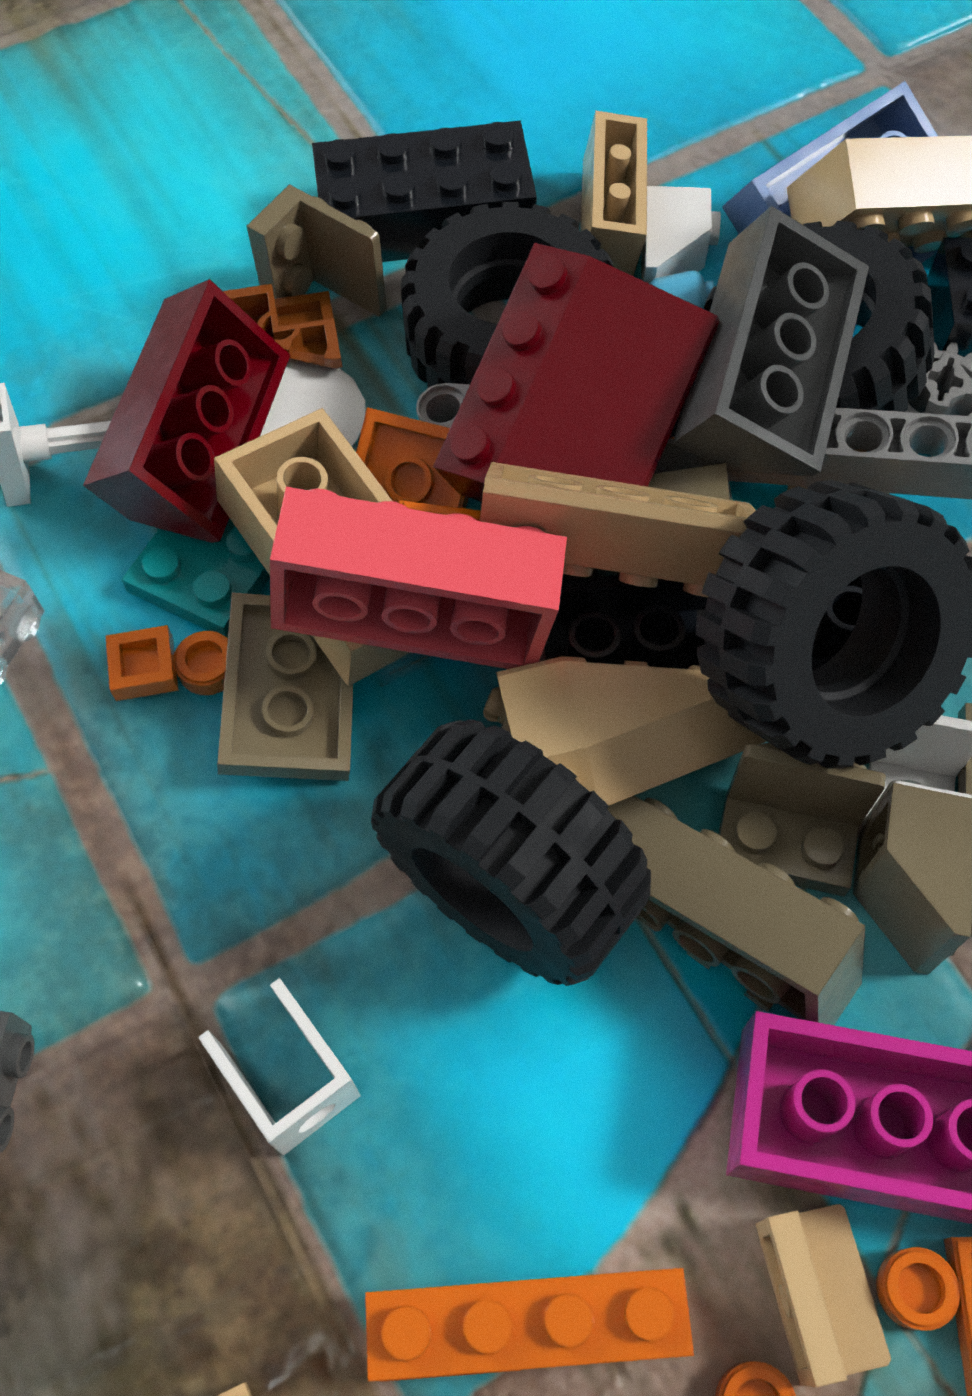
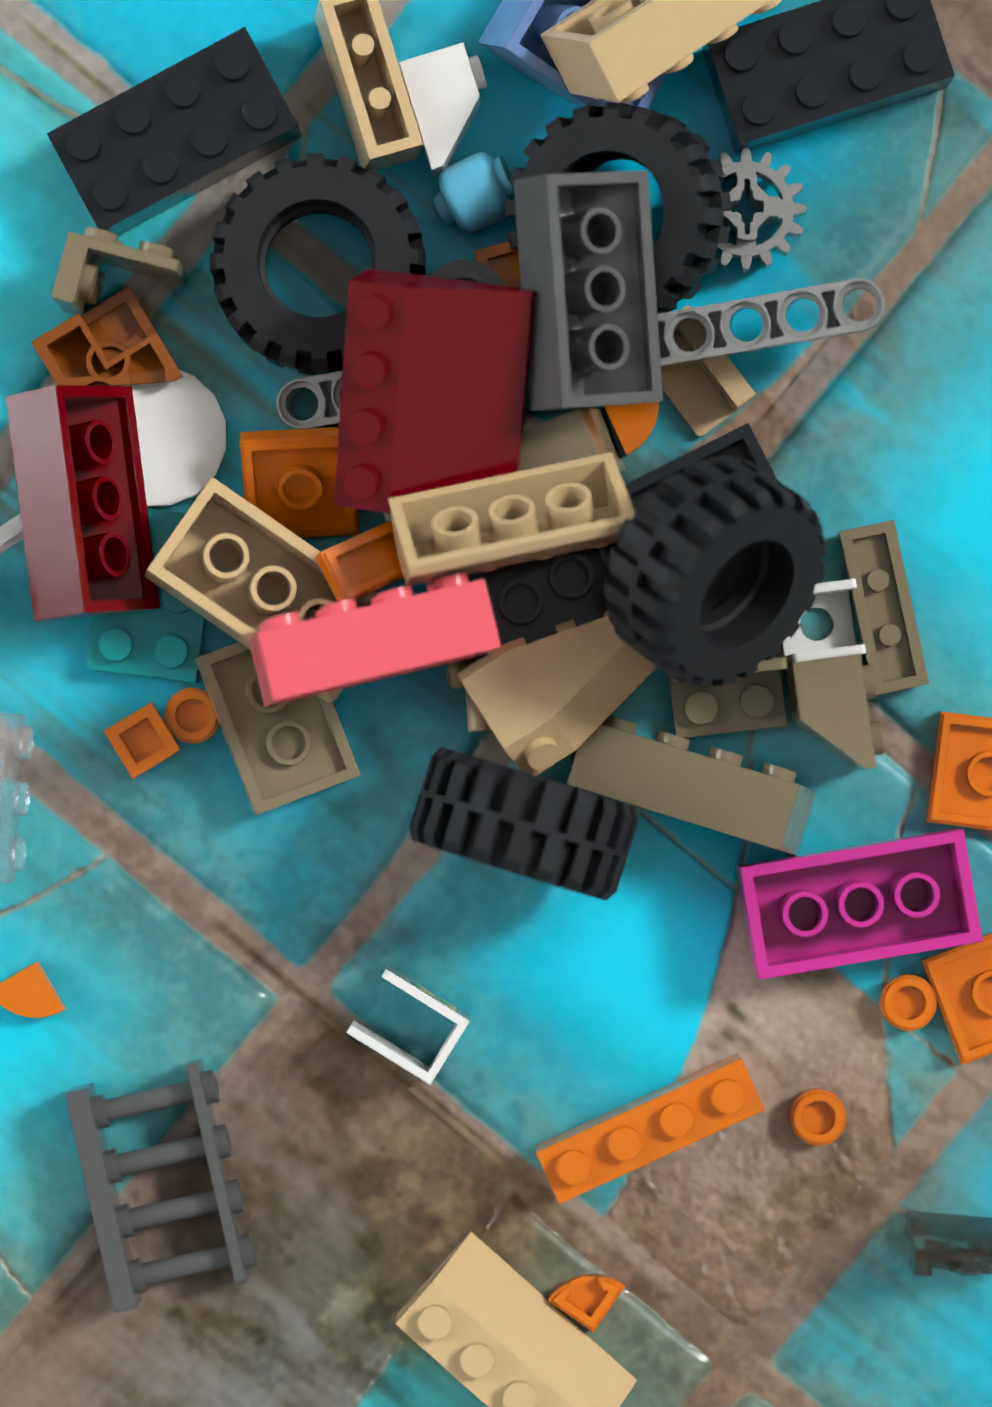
camera: 20 degrees left, 25 degrees up
tan panel [755,1204,891,1388] -> none

